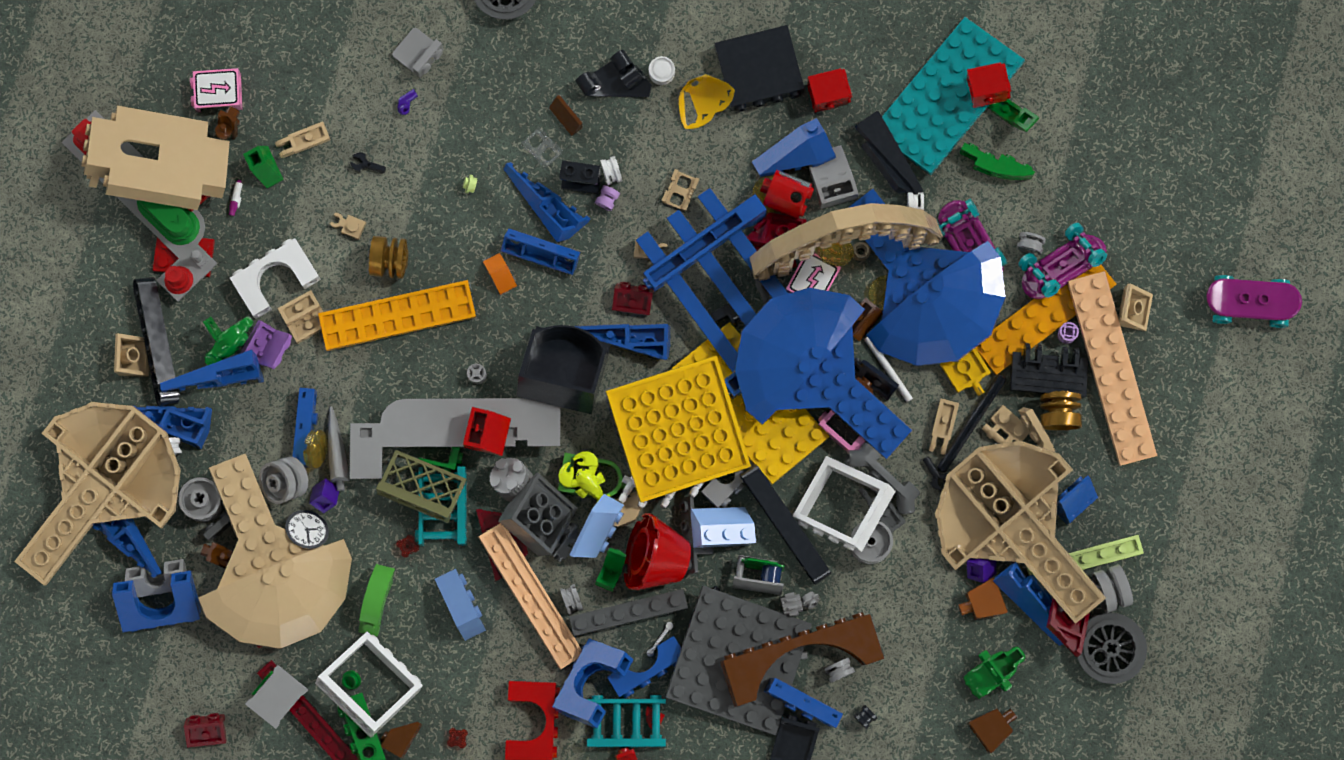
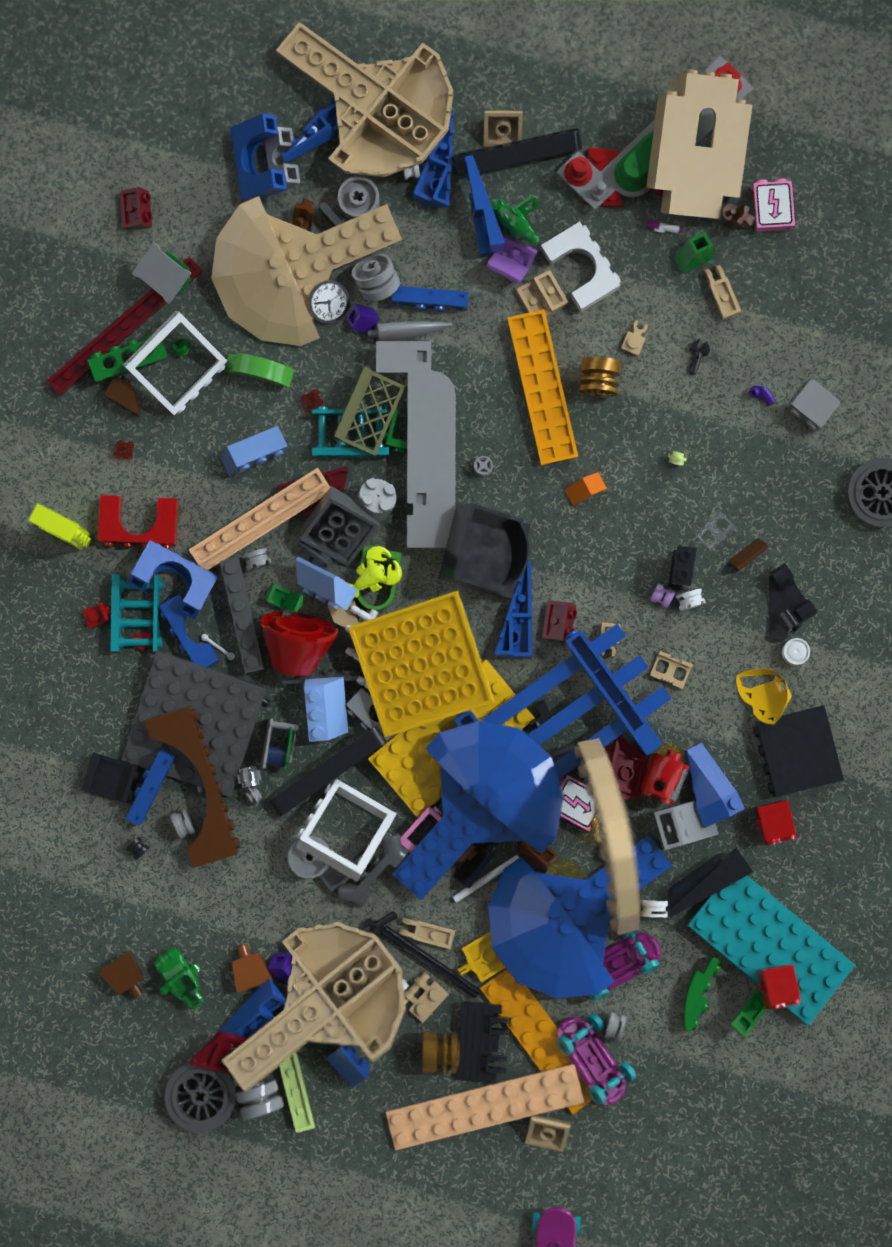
camera: 90 degrees right, 5 degrees up
clear yellow tile [303,430,327,468] -> none
red slope [463,407,511,456] -> none
blue piece [501,229,581,275] -> none
blue wedge [504,162,590,242] -> none
tan hinge [1019,407,1055,452] -> none
lavender wheel [1057,322,1079,344] -> none

